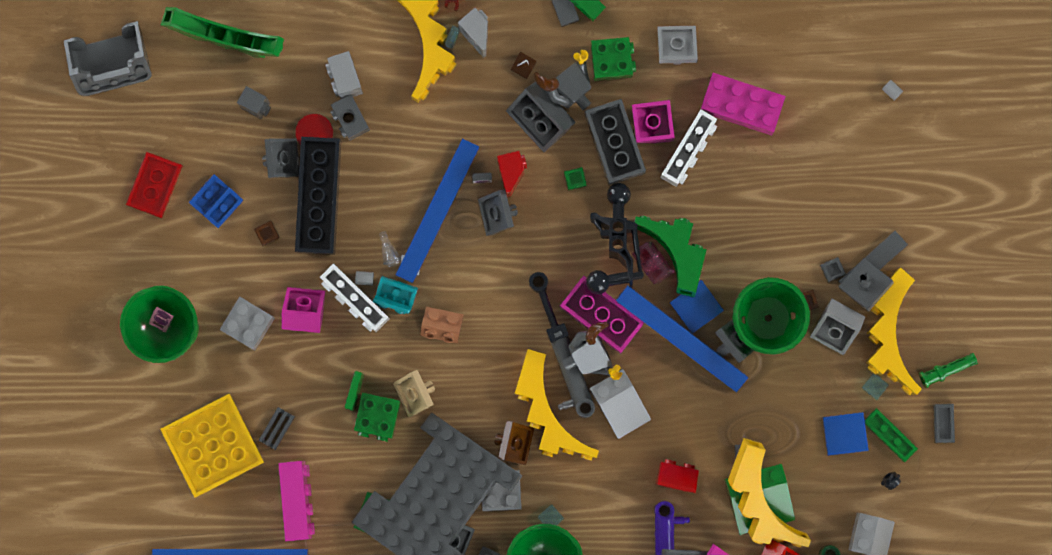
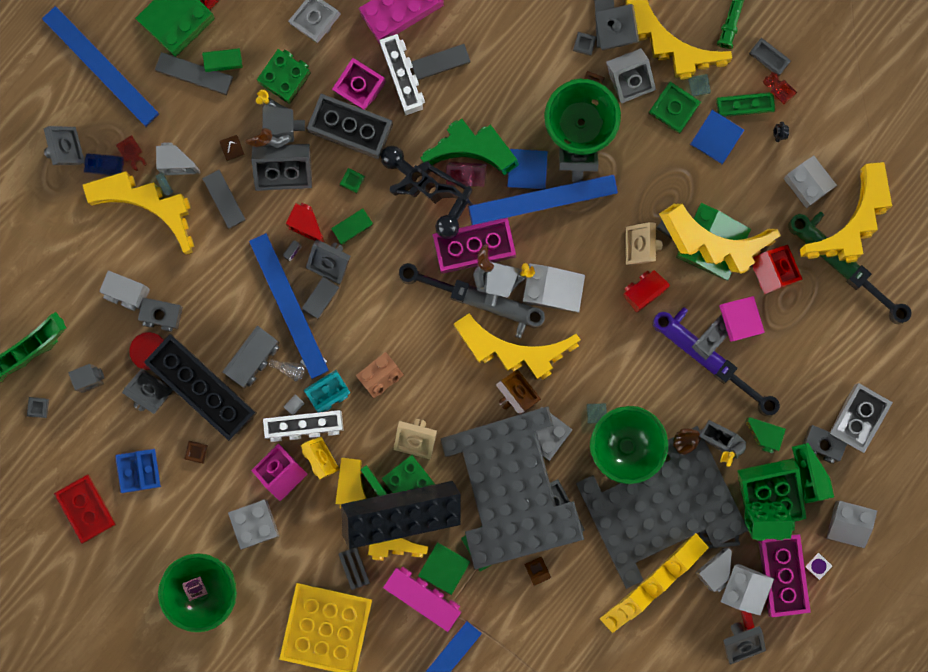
camera: 45 degrees left, 0 degrees up
none -> dark grey tile [27,397,49,418]
none -> dark grey tile [202,170,246,229]
none -> dark grey slope [223,325,280,388]
none -> yellow hinge [300,436,340,479]
none -> dark grey tile [302,277,339,319]
none -> green tile [331,208,374,245]
none -> yellow arch [335,458,428,561]
none -> black brick [341,481,461,549]
none -> dark grey tile [411,44,470,80]
none -> green tile [418,542,471,595]
none -> tan tile [626,222,663,265]
none -> green tile [649,81,701,134]
none -> clear red plate [763,72,798,104]

